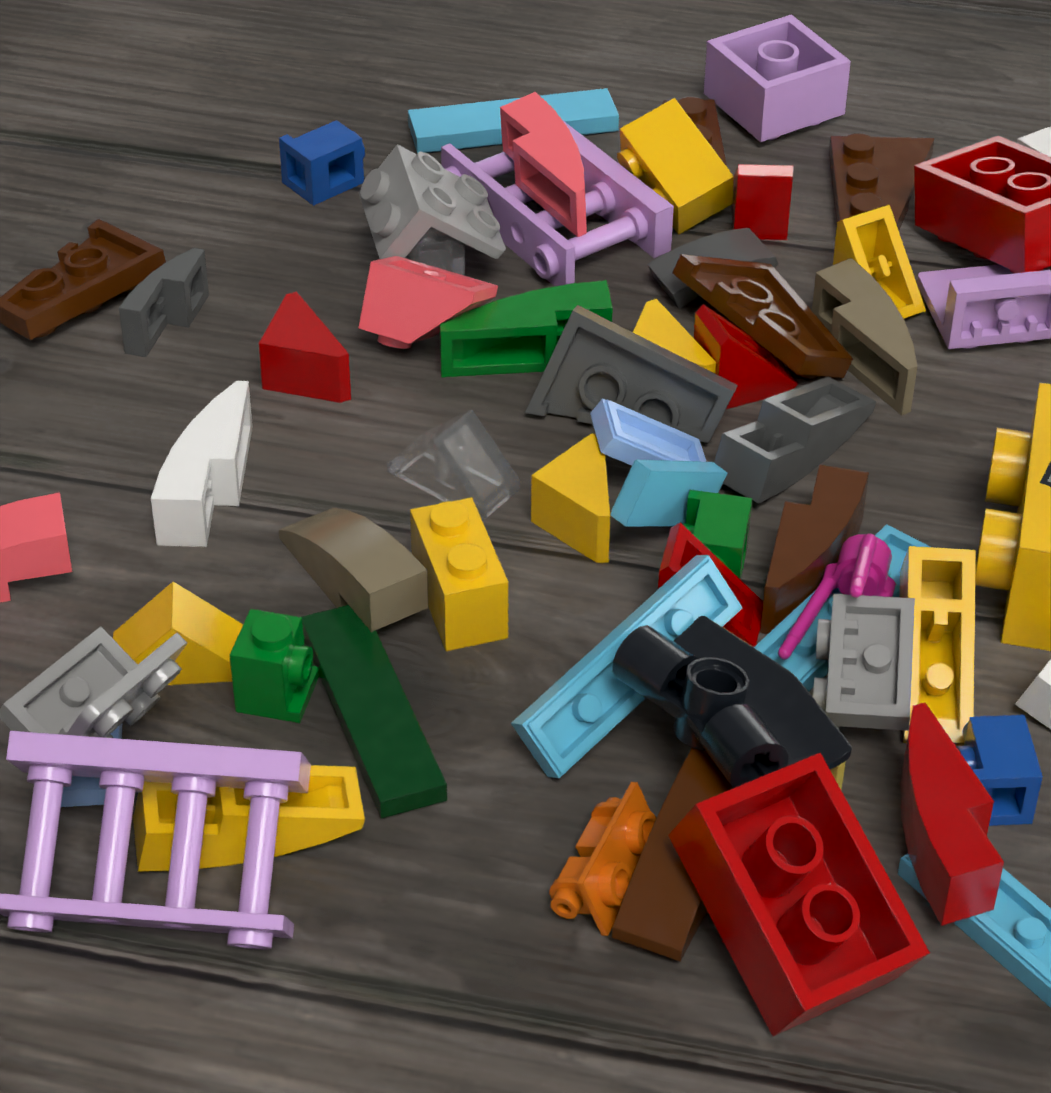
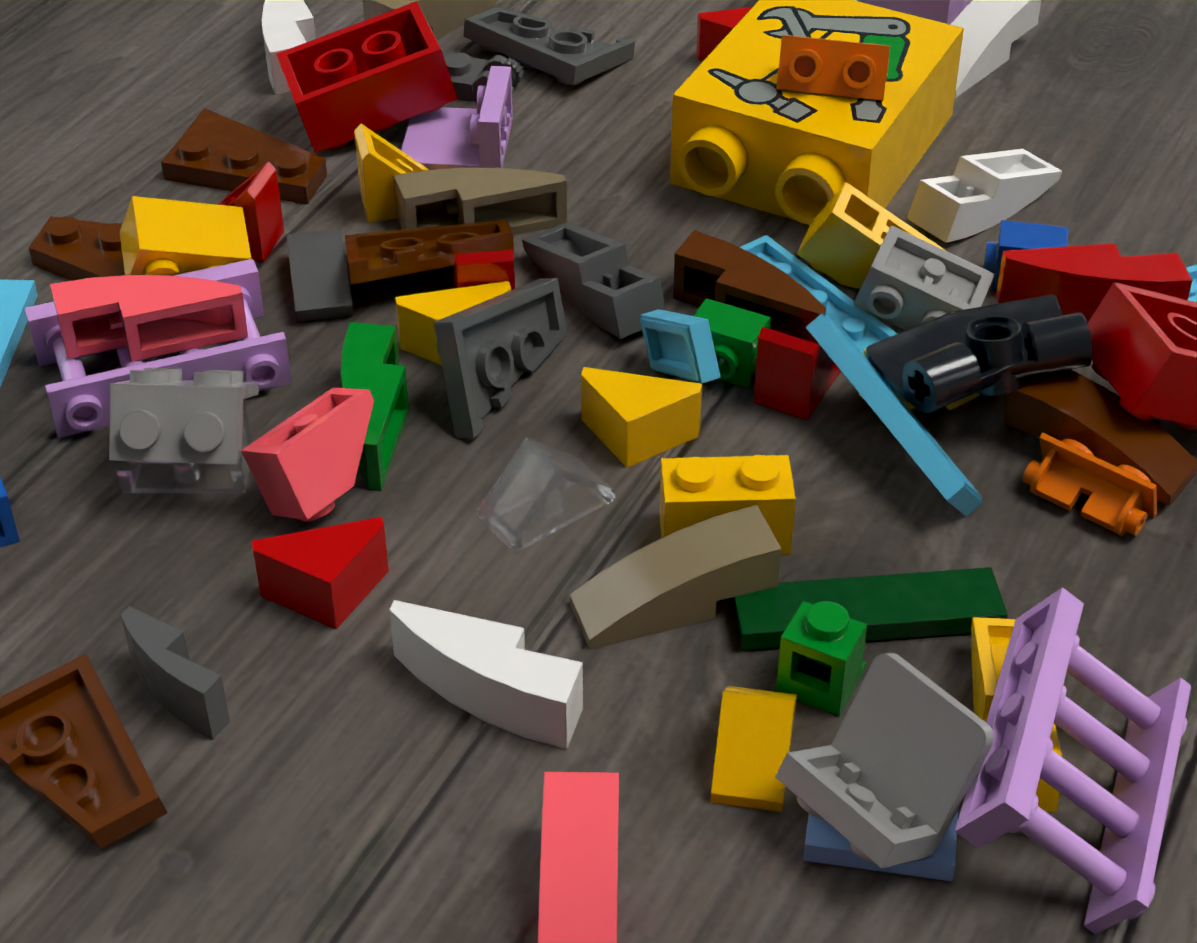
camera: 75 degrees left, 0 degrees up
light blue tile [590,398,706,466] -> none
lavender brick [704,15,851,142] -> none
dark pink plant [778,534,896,660] -> none

